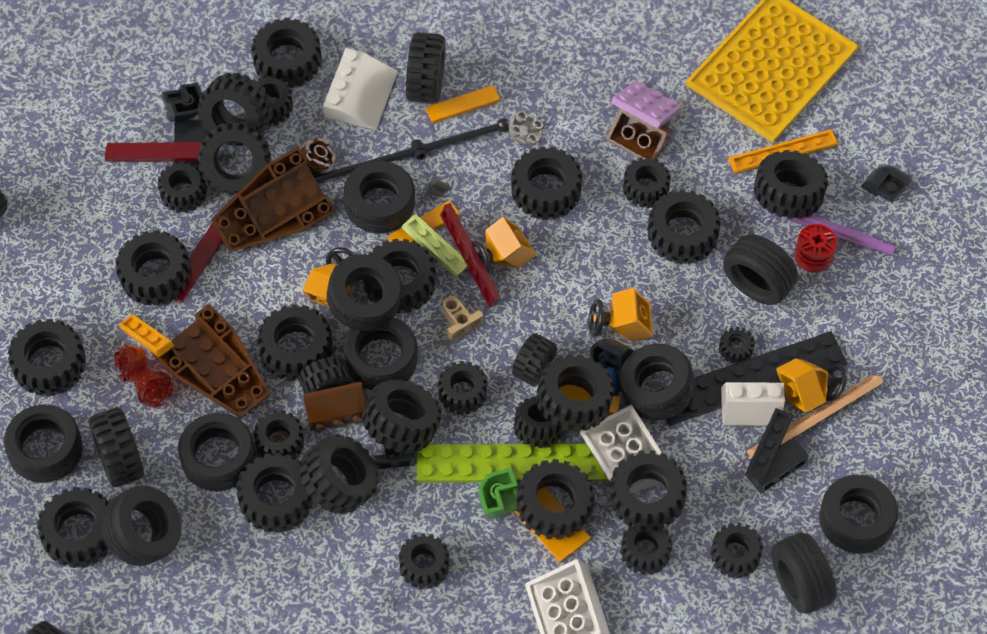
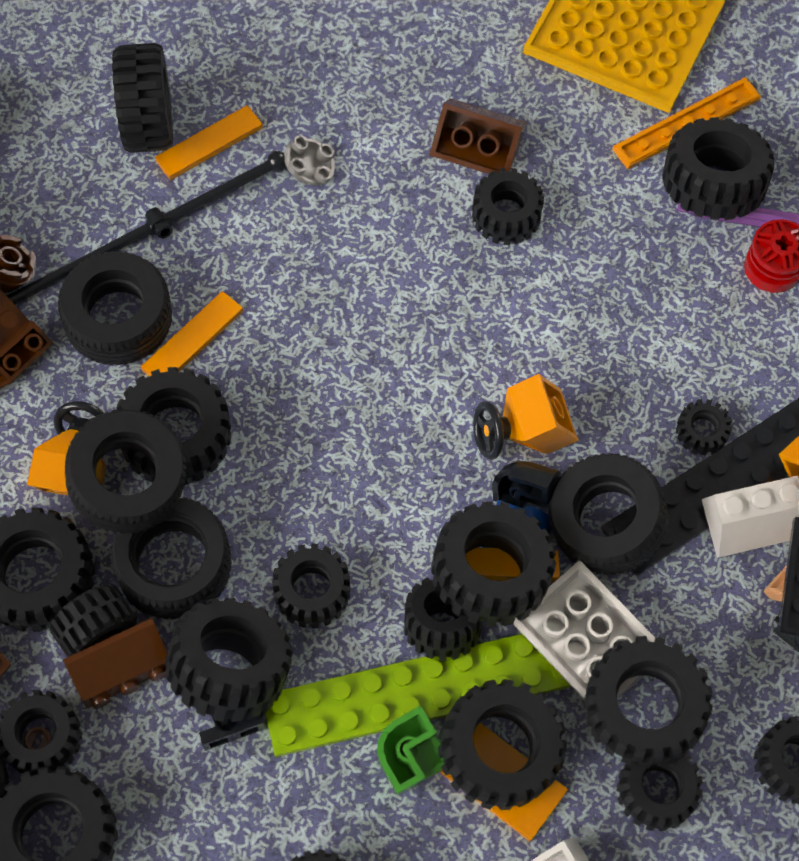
camera: 15 degrees left, 5 degrees up
black tyre [300,434,379,514] -> none
white slope [323,48,398,130] -> none
yellowish green plate [402,214,468,278] -> none
dark grey plate [429,178,450,197] -> none
dark red tile [440,203,501,308] -> none
tan tile [443,296,484,342] -> none
light orange piece [472,217,536,274] -> none
black tyre [511,146,582,220] -> none
black tyre [512,333,557,387] -> none
lavender plate [611,81,682,129] -> none
black tyre [647,190,721,264] -> none
black tyre [723,234,798,305] -> none

